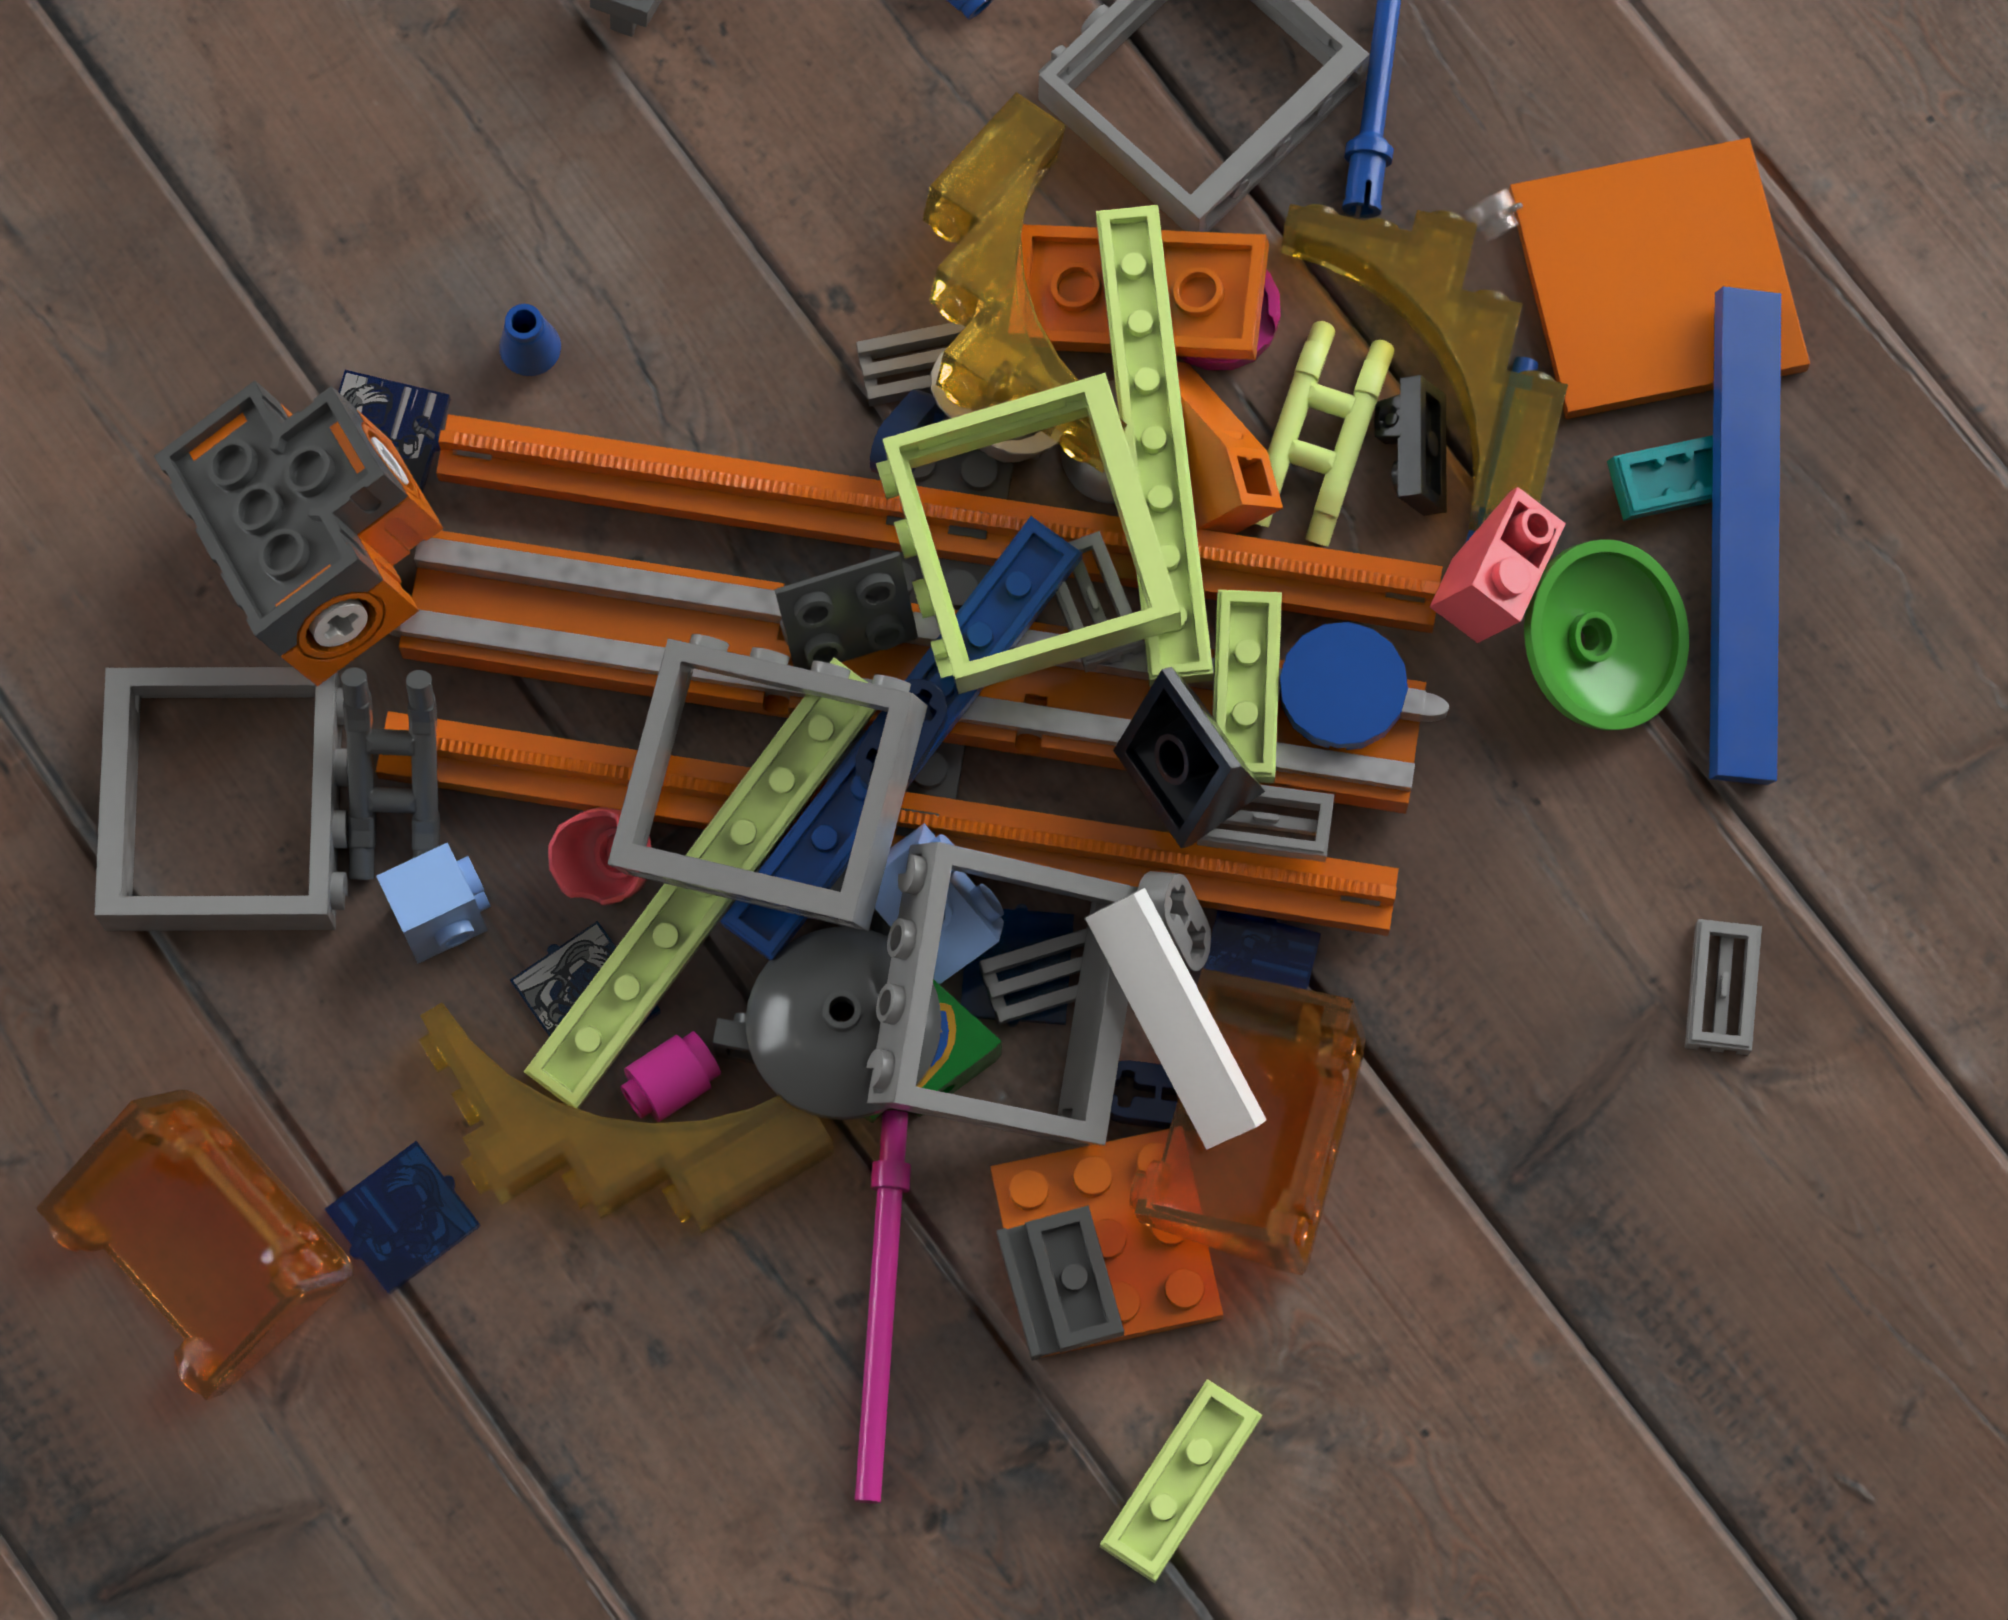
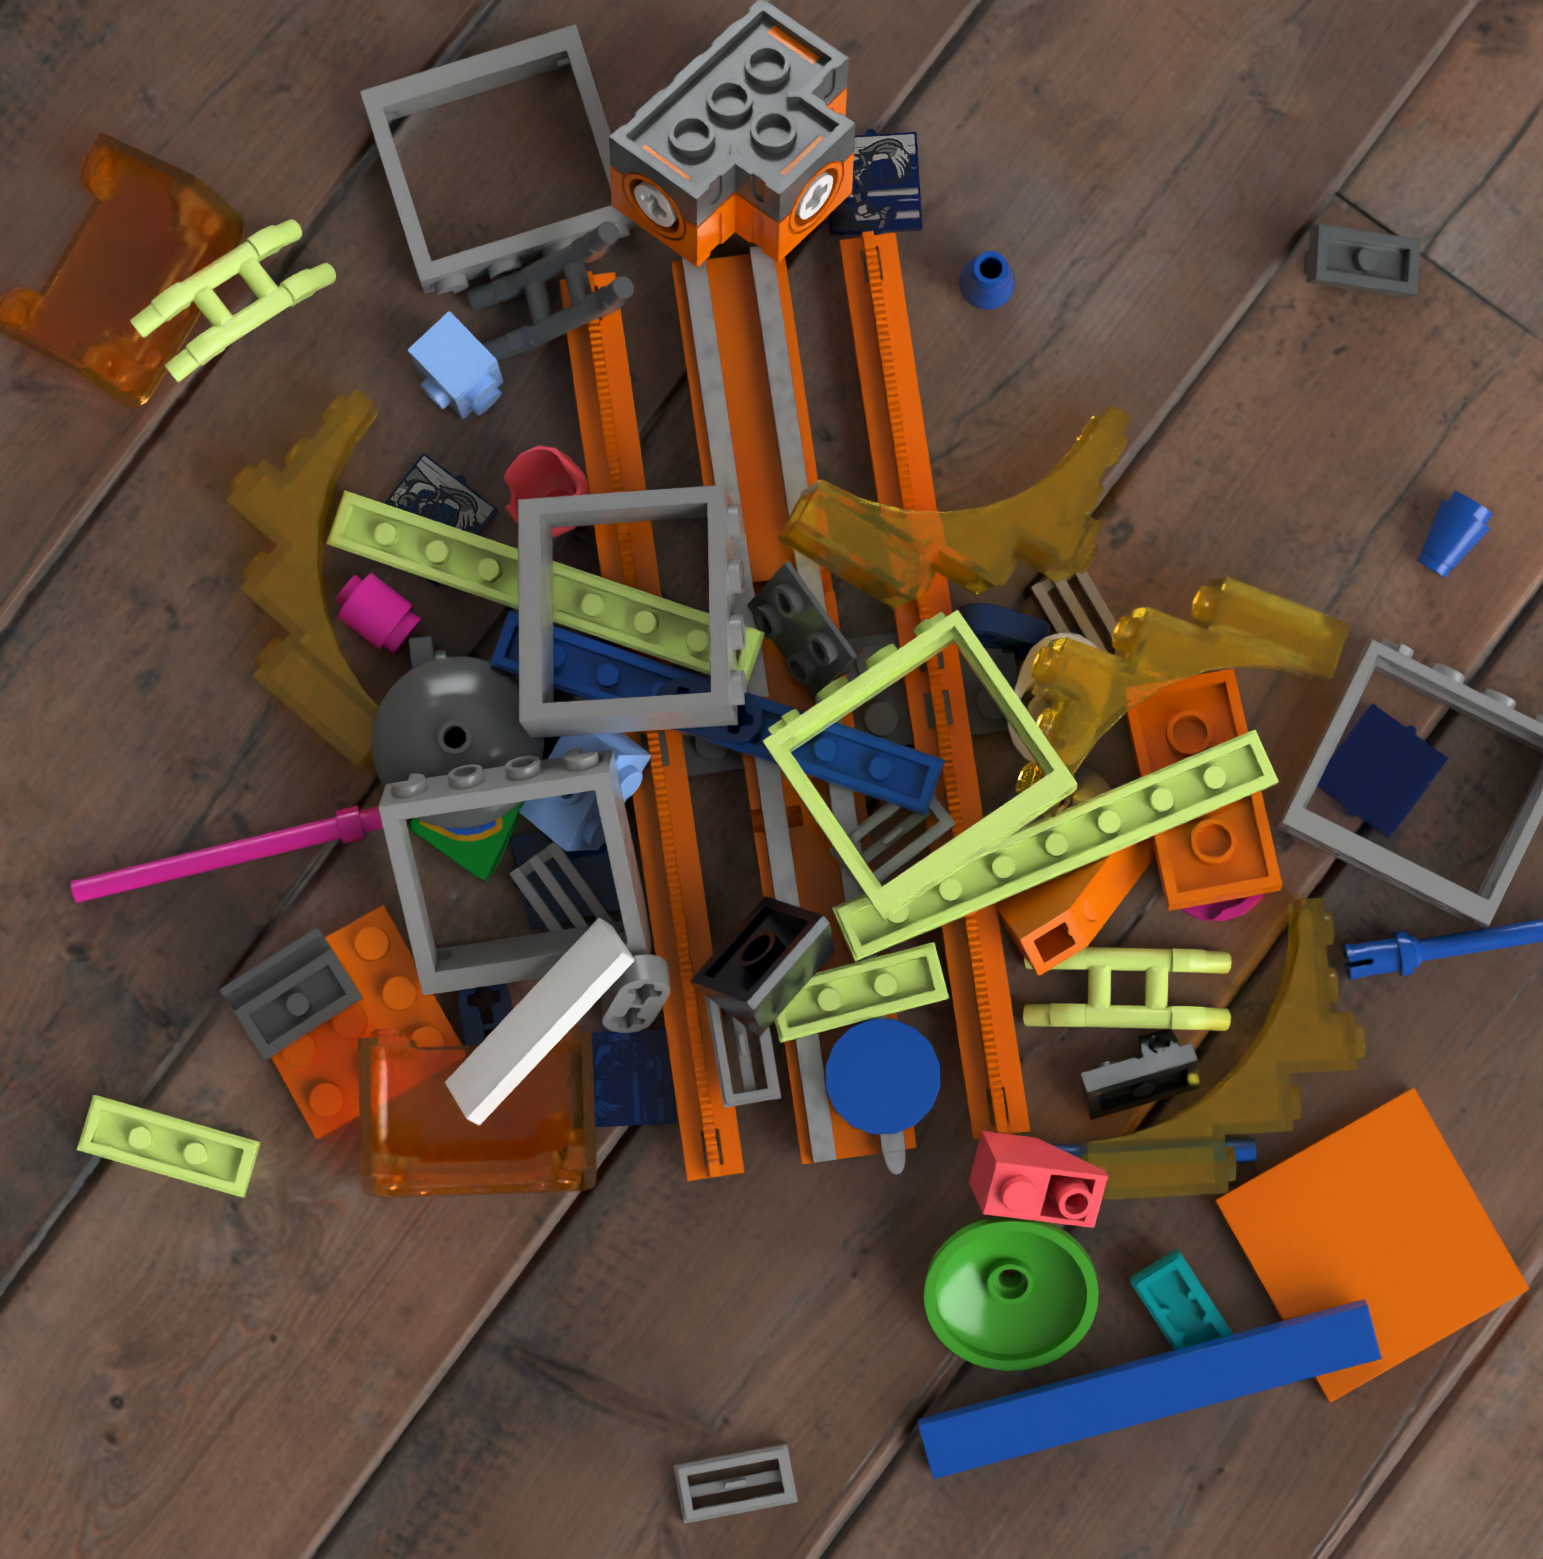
camera: 70 degrees right, 10 degrees up
clear blue piece [325,1141,481,1295] -> none
clear plate [1464,189,1523,242] -> none
none -> yellowish green piece [130,219,336,383]
none -> clear yellow arch [778,405,1131,609]
none -> clear blue piece [1317,703,1448,839]

